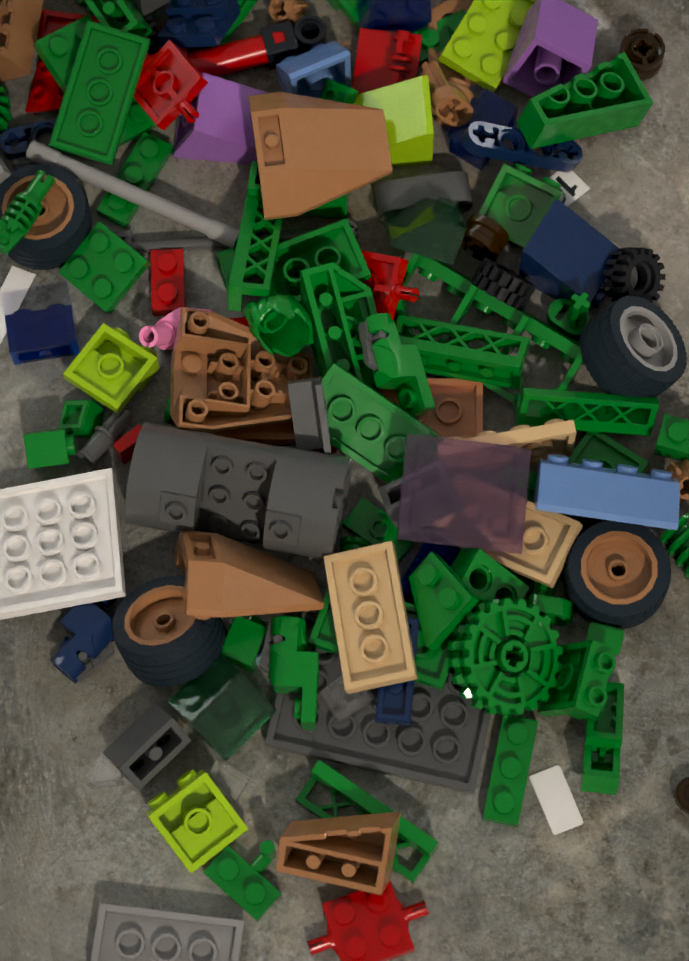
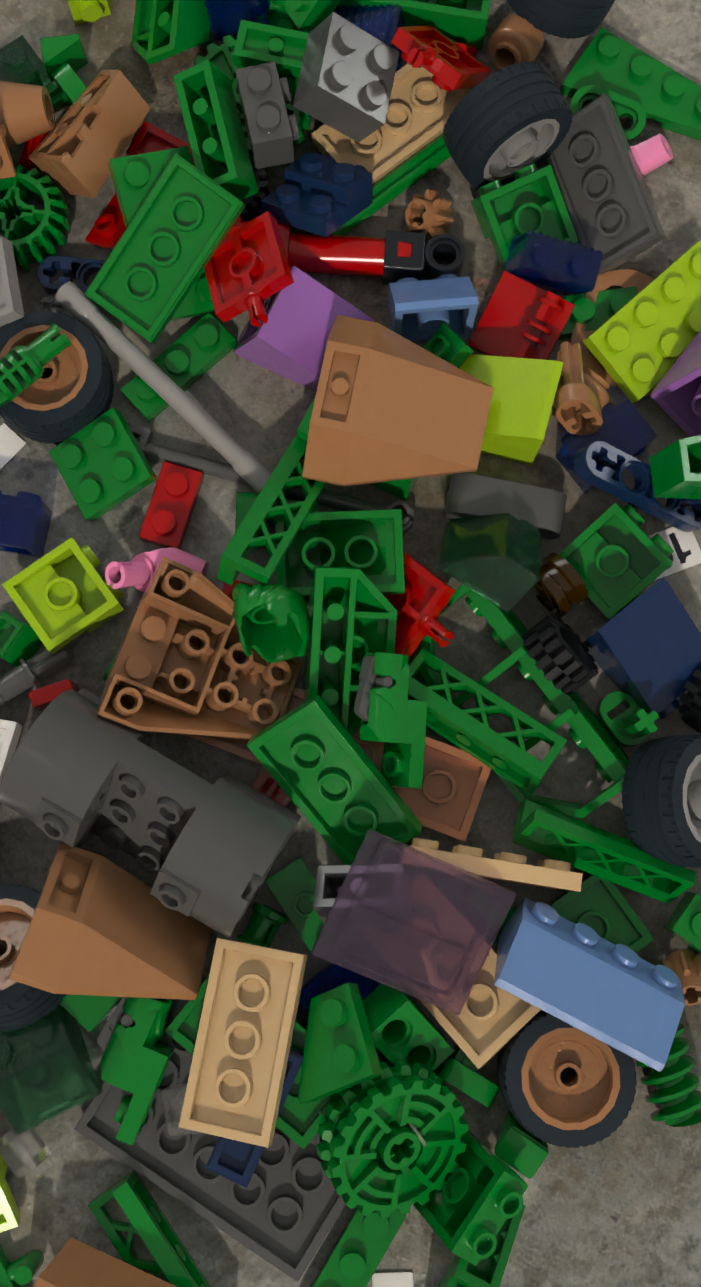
camera: 15 degrees right, 10 degrees up
dark grey panel [288,377,331,454] -> none

